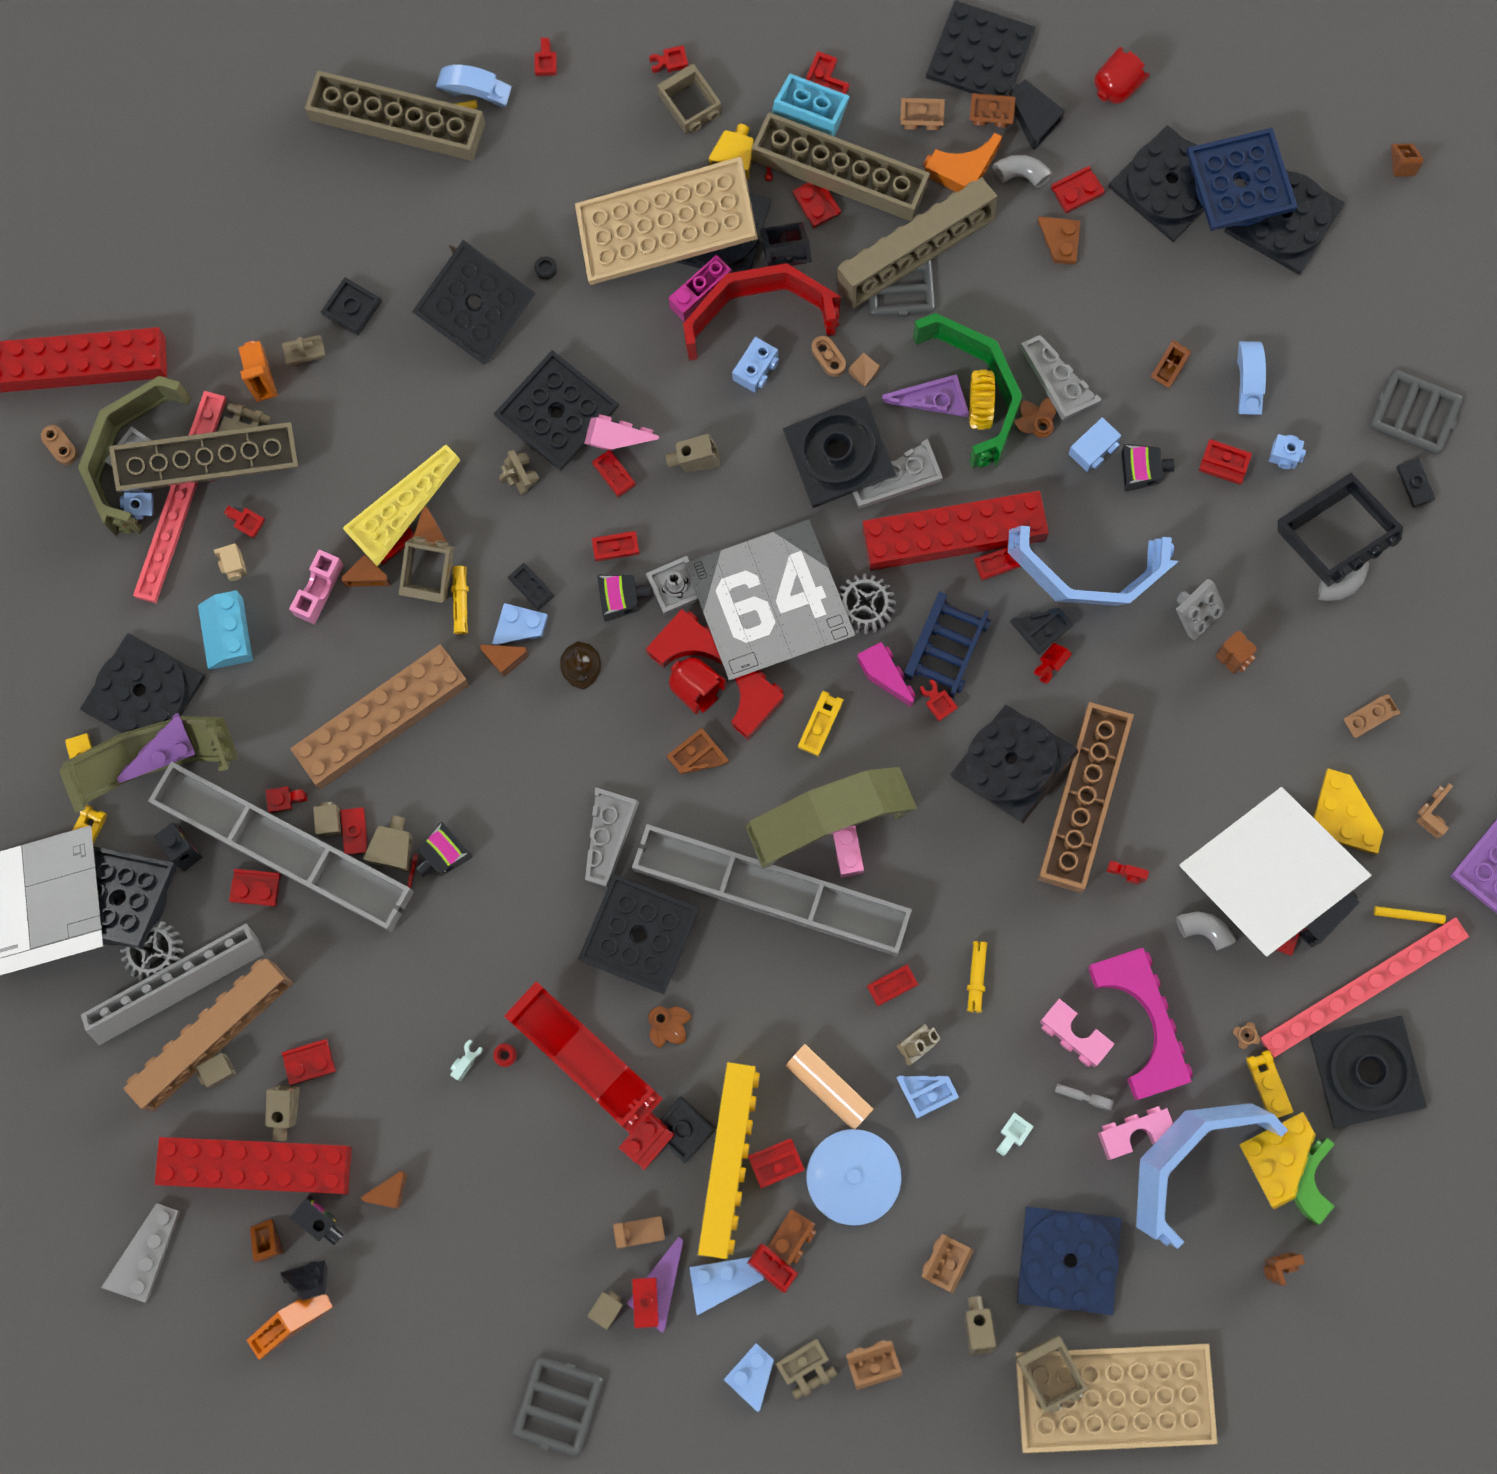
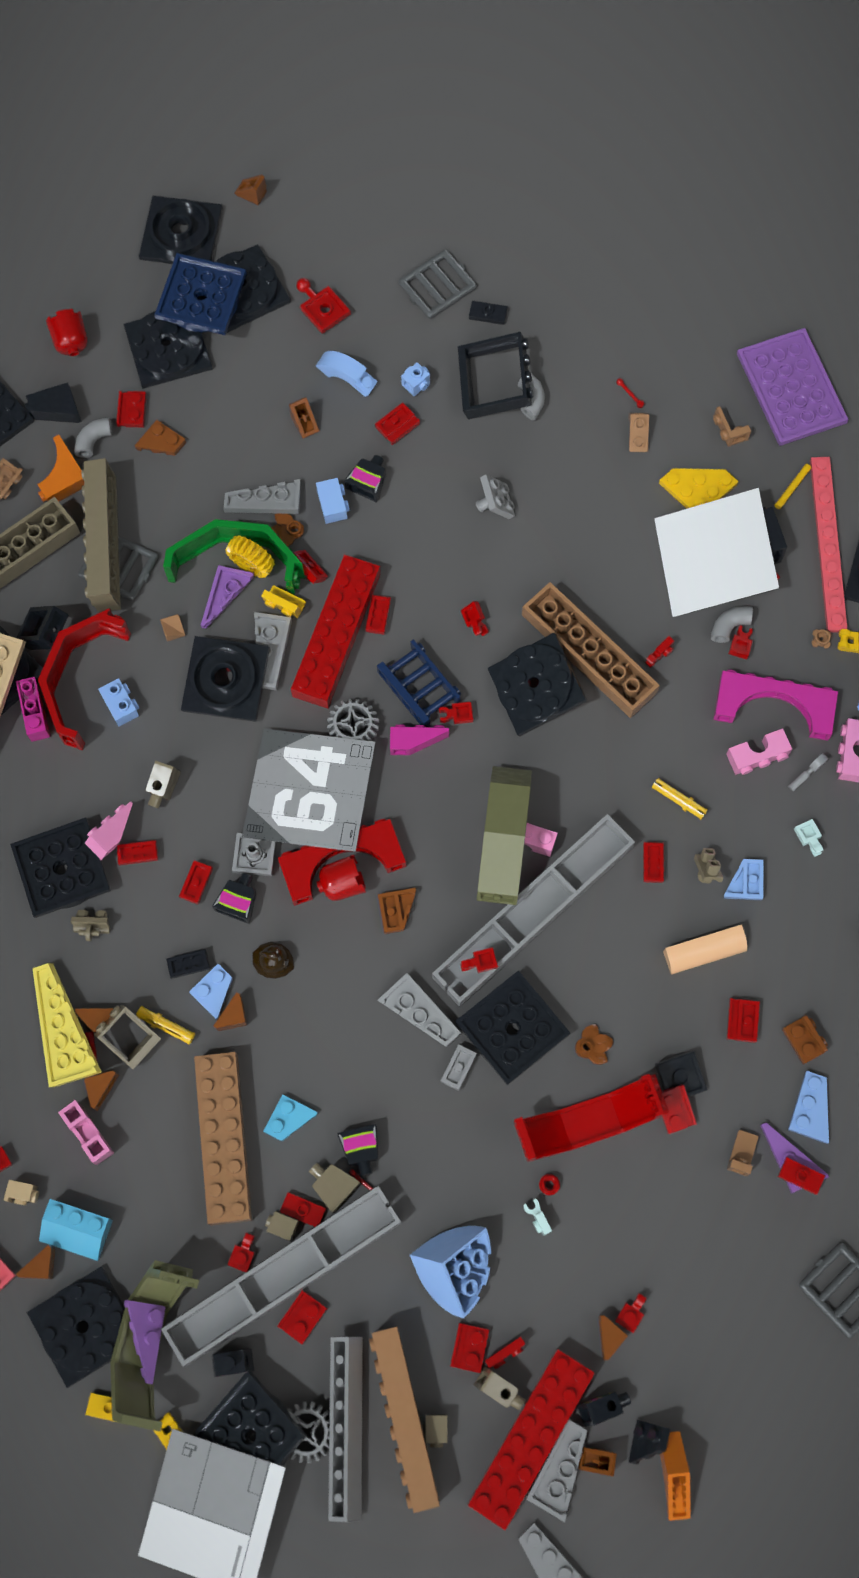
camera: 65 degrees left, 5 degrees down
dark tan brick [587,1290,625,1330] -> none
yellow brick [698,1062,760,1259] -> none
red plate [747,1244,798,1293] -> none
red plate [792,182,841,228] -> none
yellow plate [798,691,844,757] -> none
light blue dish [807,1129,901,1225] -> none
medium nougat plate [812,336,846,377] -> none
dark orange bracket [969,93,1016,127] -> none
light blue panel [1008,526,1179,606] -> none
black wing [1010,608,1074,655] -> none
dark orange brick [1216,631,1257,674] -> none
none -> dark orange slope [16,1245,55,1279]
none -> black piece [139,195,222,264]
none -> yellow bracket [261,586,306,618]
none -> medium azure wing [263,1095,318,1141]
none -> red plate [293,550,328,584]
none -> red plate [296,278,351,334]
none -> light blue brick [410,1226,491,1318]
none -> light grey plate [440,1044,477,1091]
none -> red plate [460,947,498,973]
none -> red plate [485,1337,525,1370]
none -> light grey wing [526,1420,587,1522]
none -> red plate [615,1293,647,1333]
none -> red hinge [616,378,644,408]
none -> red plate [728,625,753,660]

